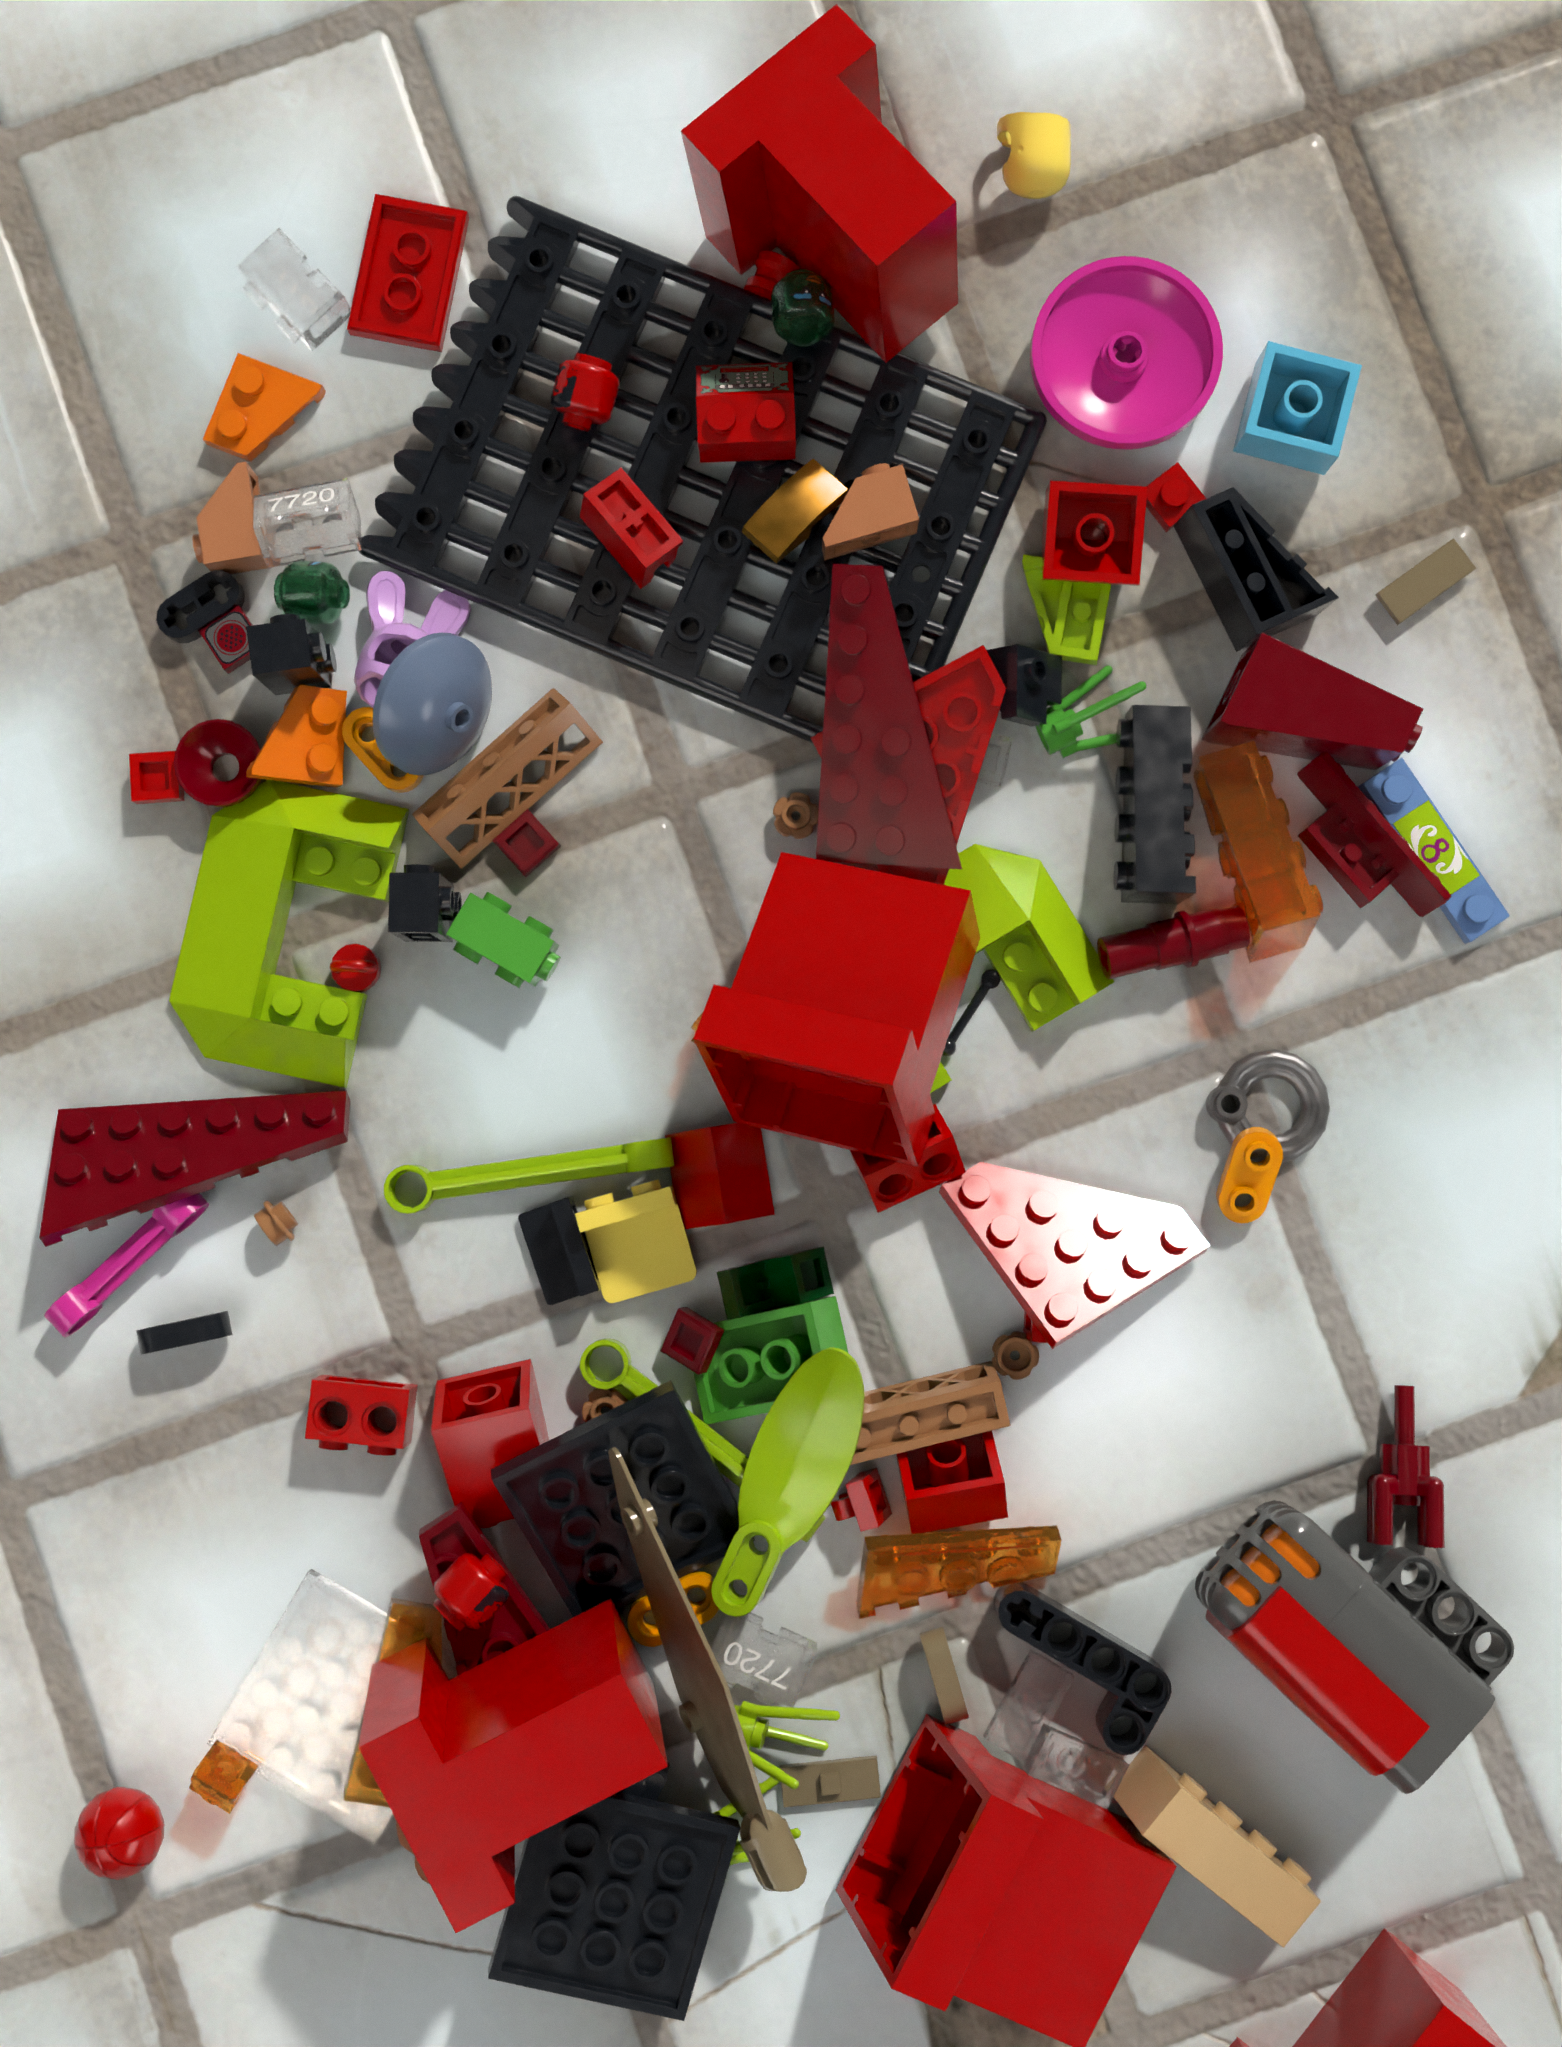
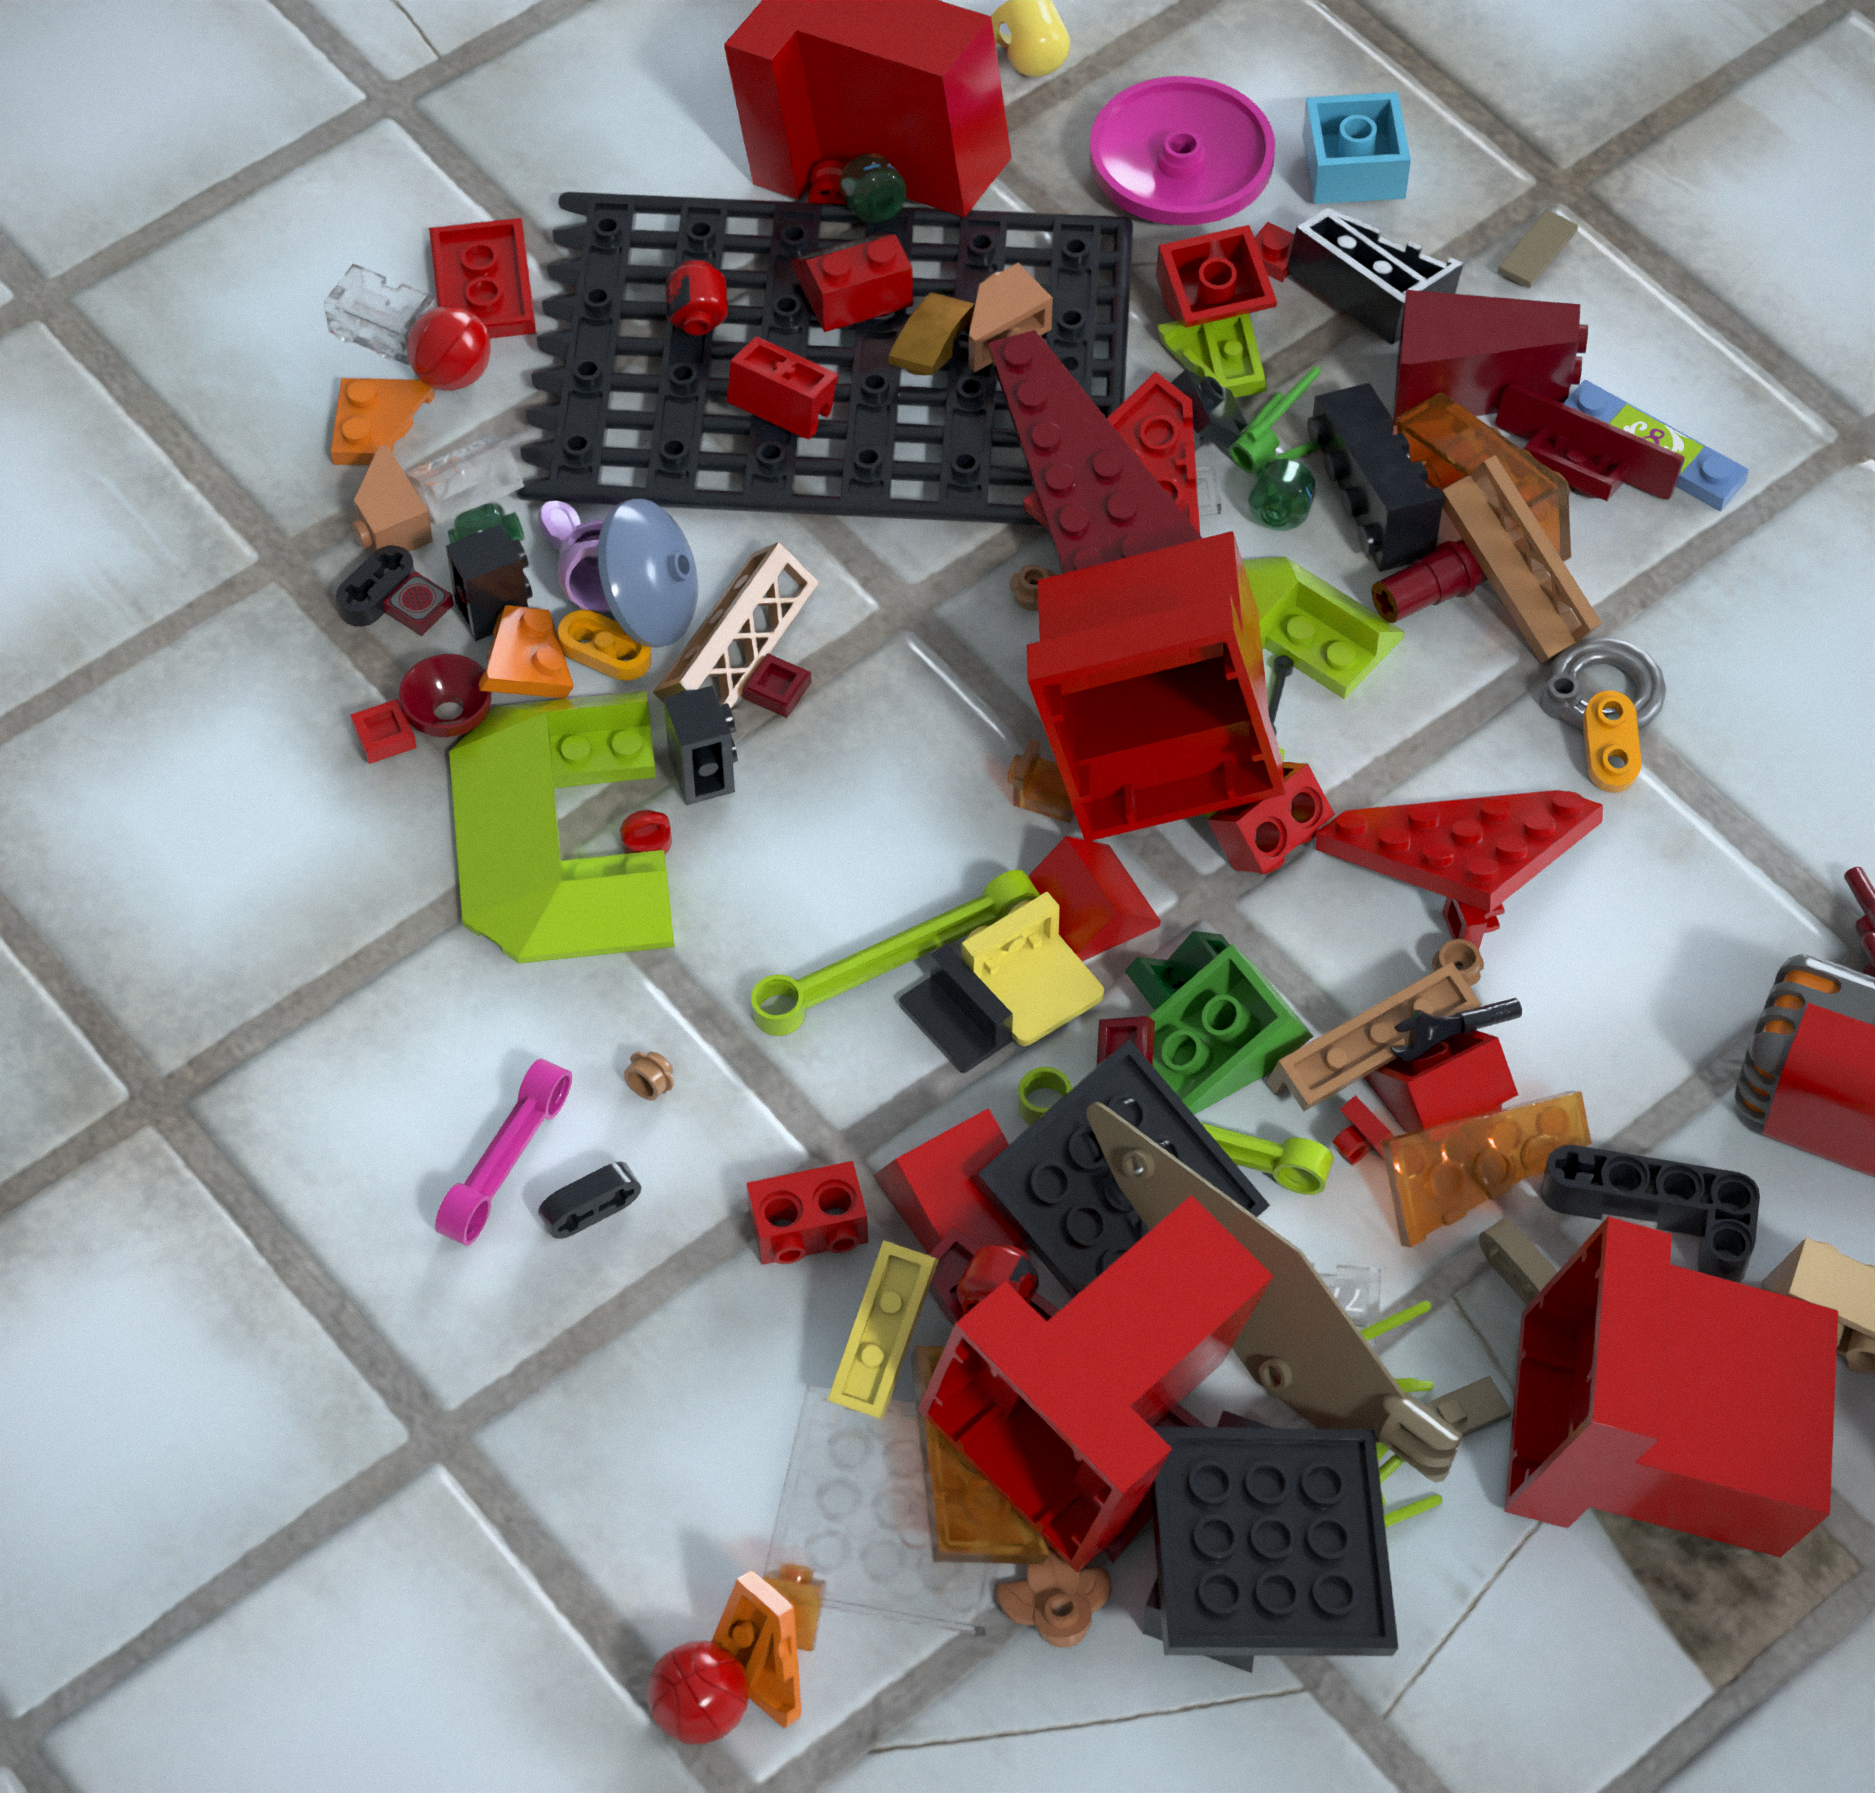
camera: 20 degrees left, 30 degrees down
dark red wing [39,1091,350,1247] -> none
bright green brick [446,892,561,989] -> none
lime plant [711,1347,865,1617] -> none
none -> red piece [407,306,491,391]
none -> orange wing [711,1570,802,1729]
none -> light yellow plate [828,1240,939,1420]
none -> clear green head [1248,458,1316,531]
none -> black piece [1390,998,1522,1062]
none -> medium nougat fence [1441,455,1602,664]

